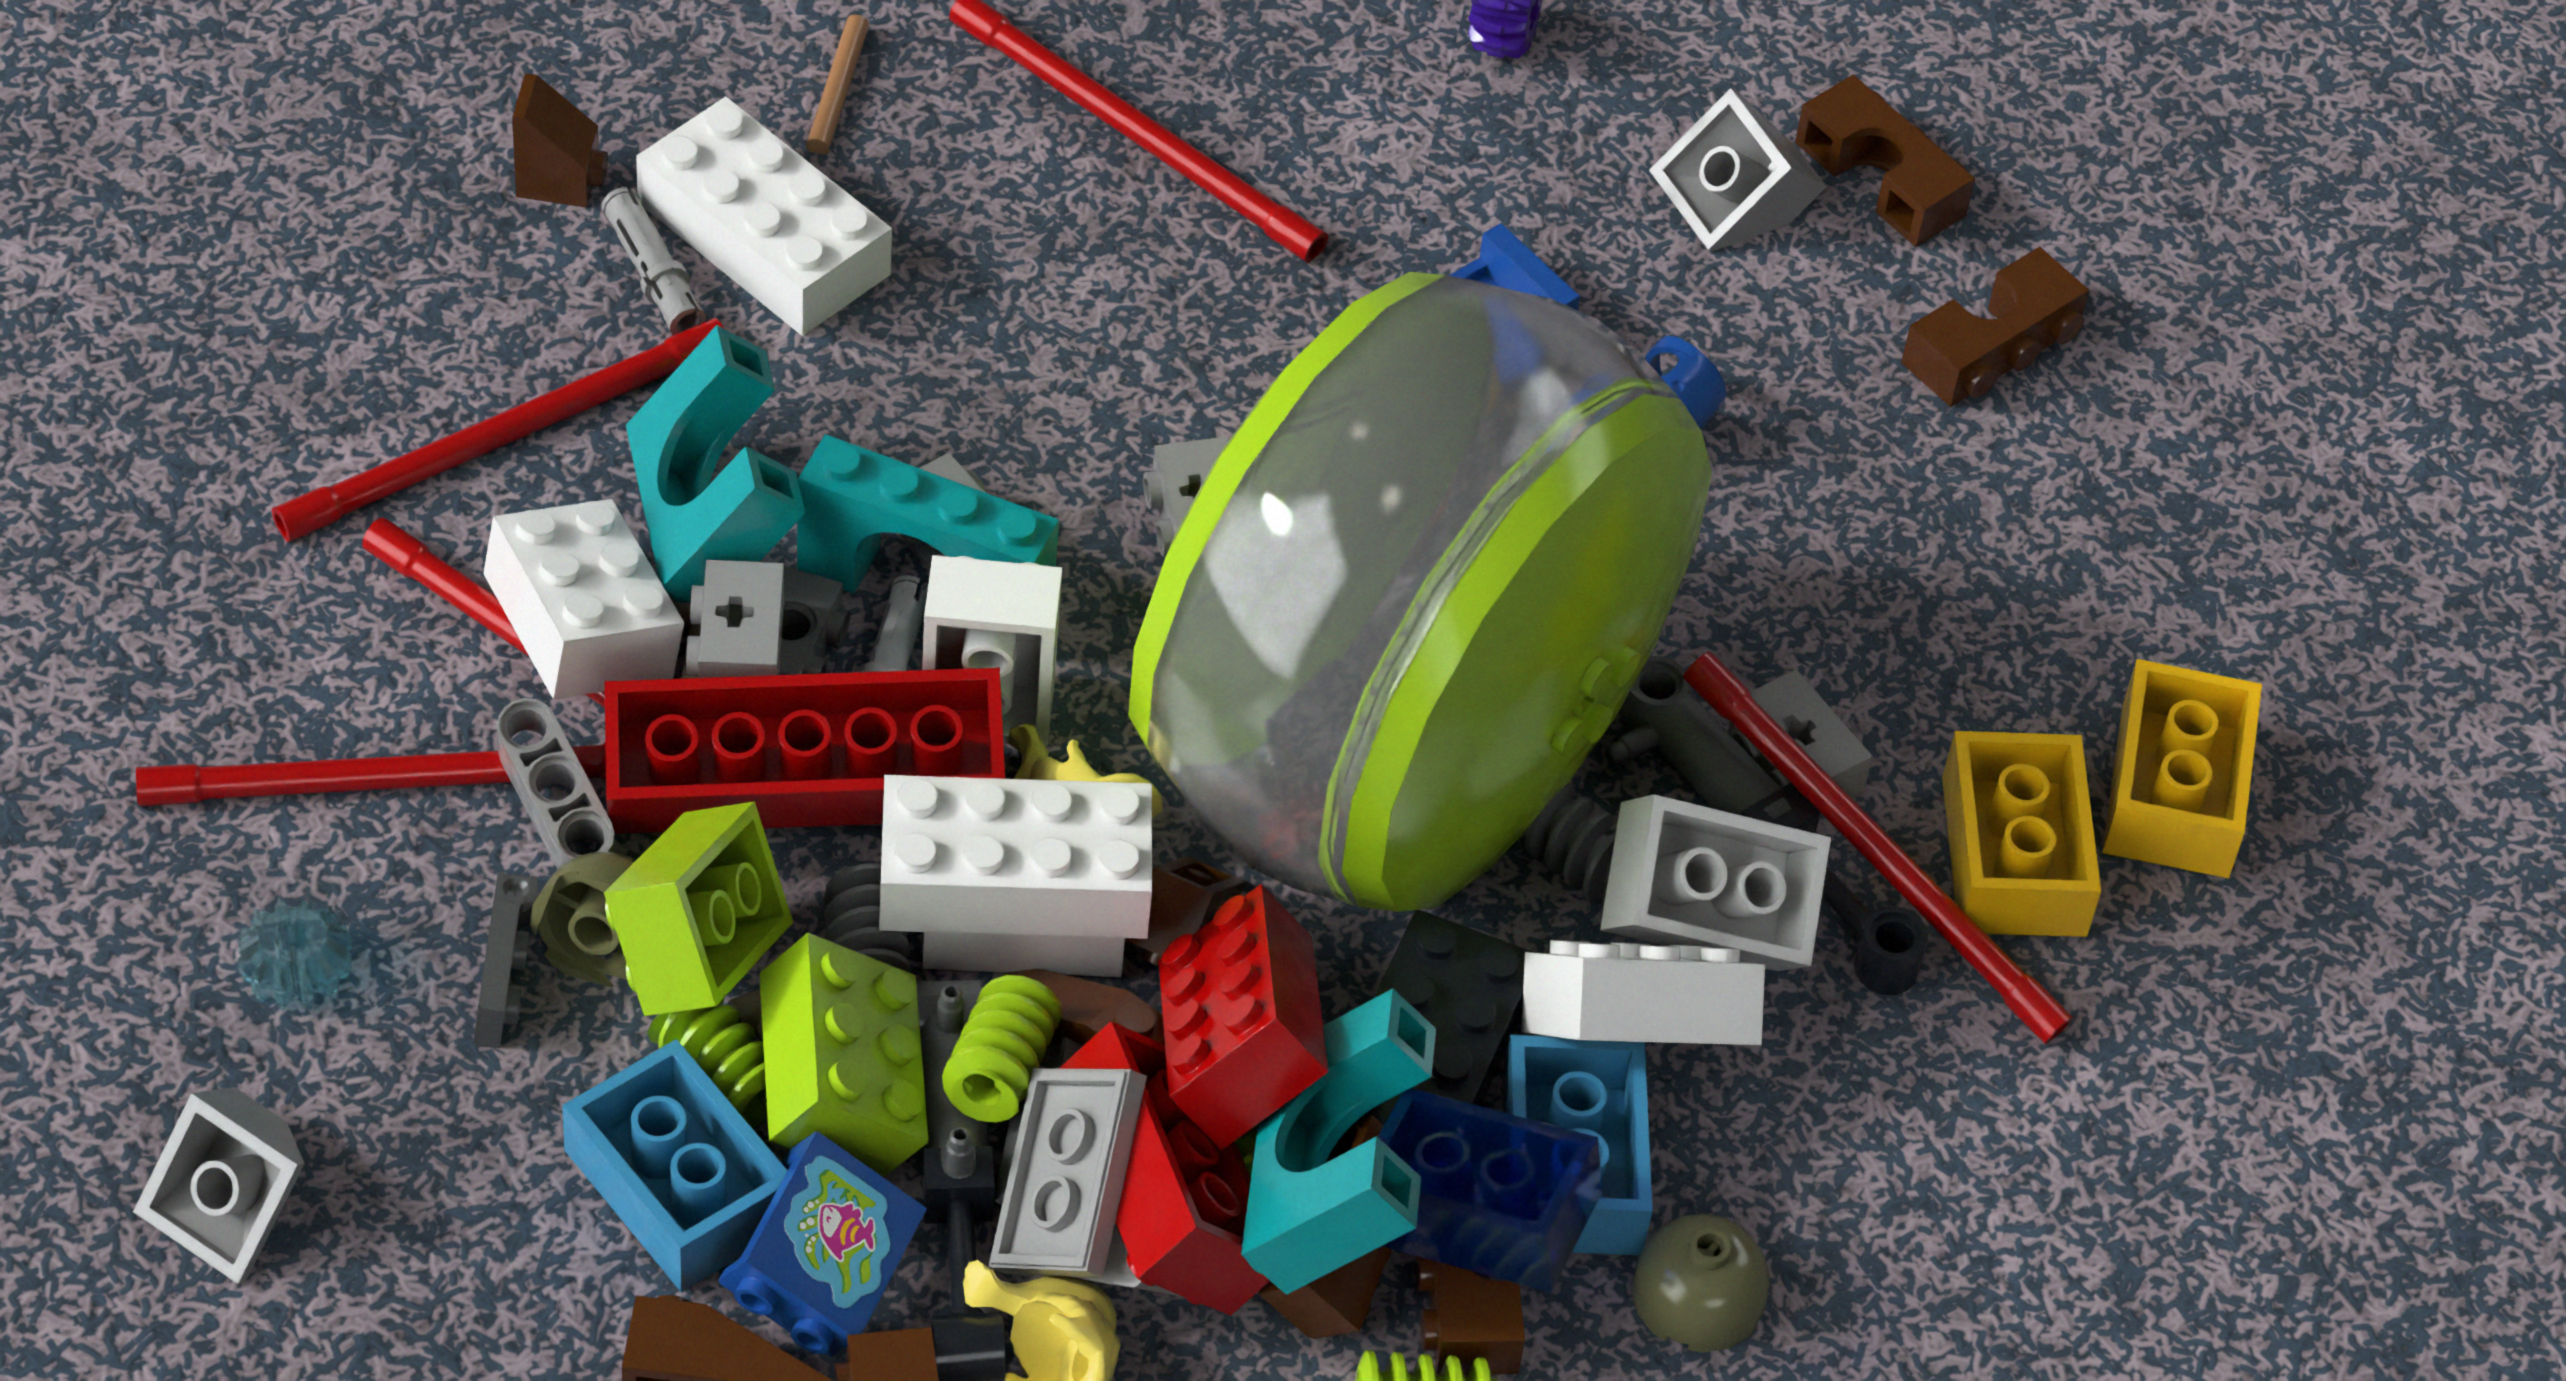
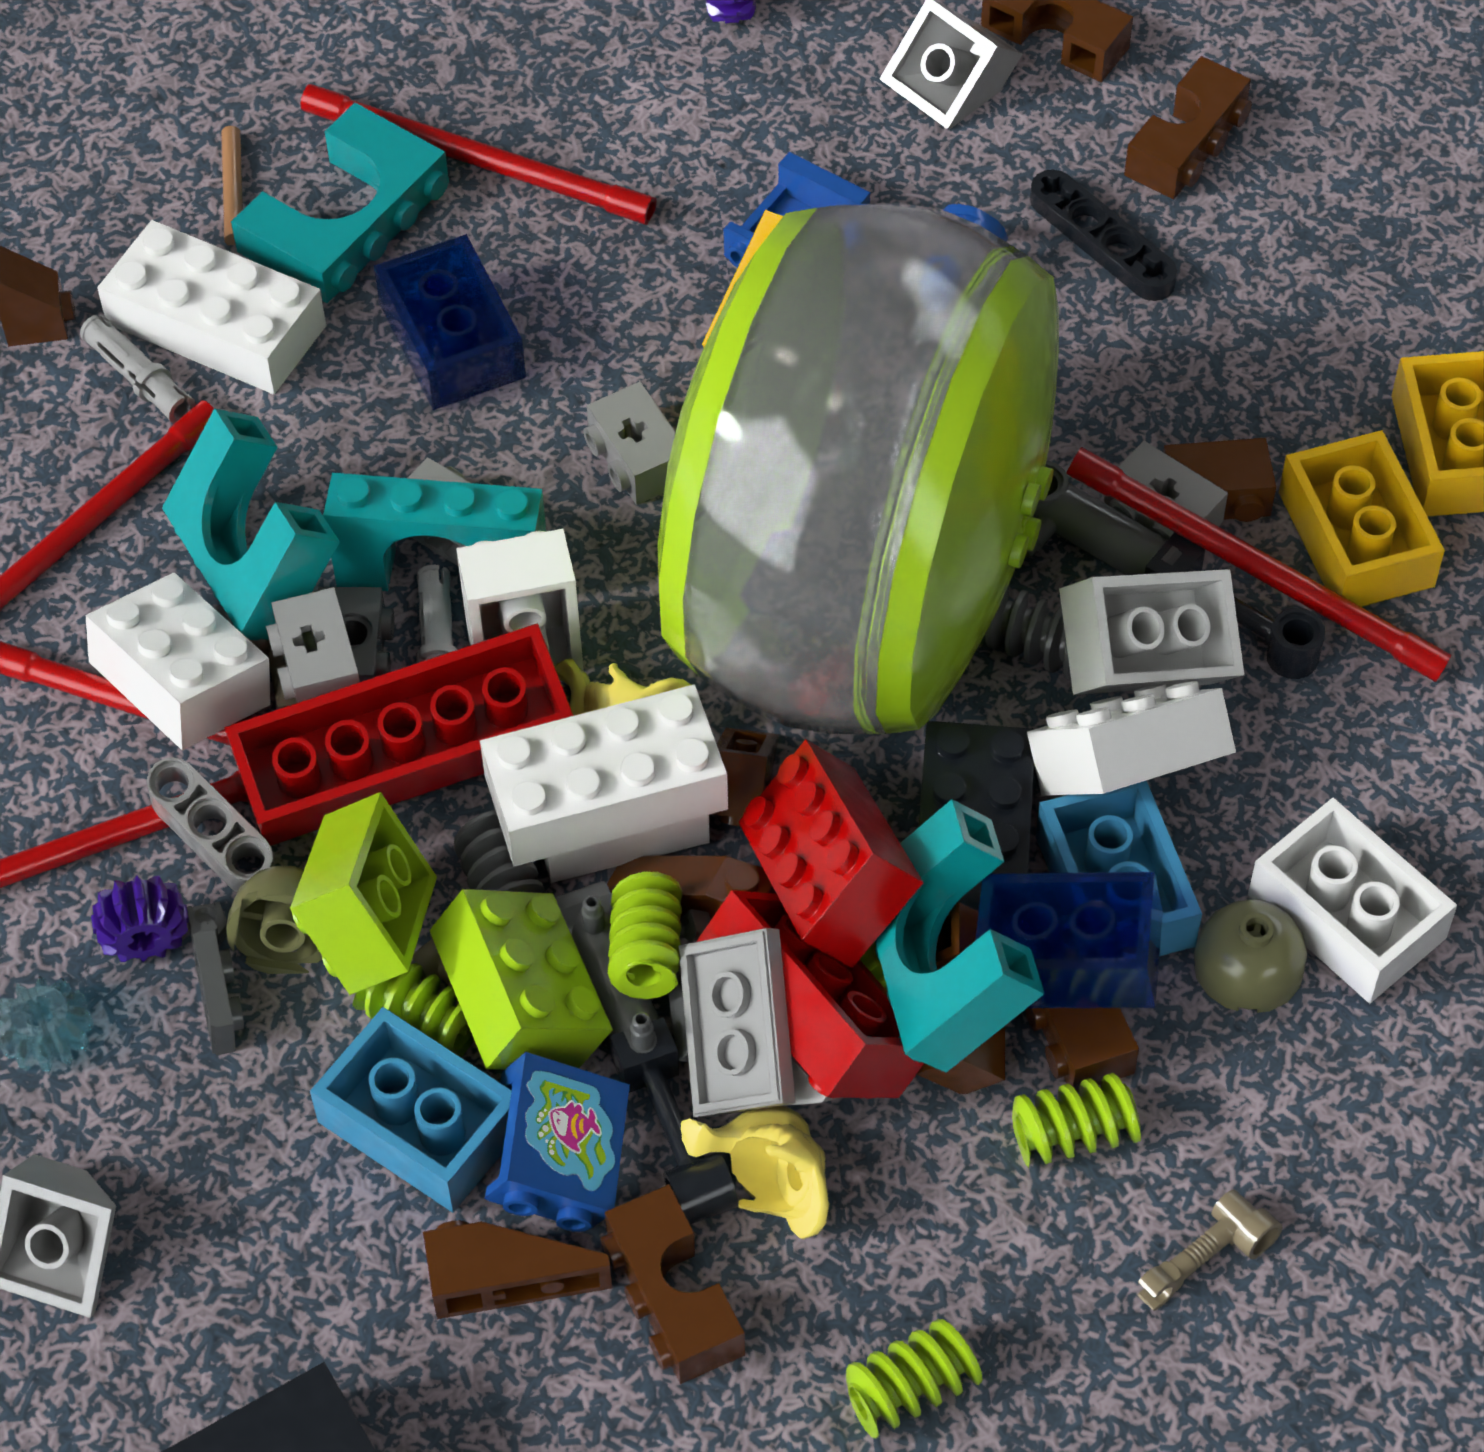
camera: 10 degrees left, 5 degrees up
none -> dark purple gear [91,875,189,963]
none -> teal arch [231,103,449,303]
none -> clear blue brick [374,234,526,410]
none -> black beam [1030,169,1177,301]
none -> reddish brown slope [1163,438,1276,522]
none -> white brick [1248,798,1457,1004]

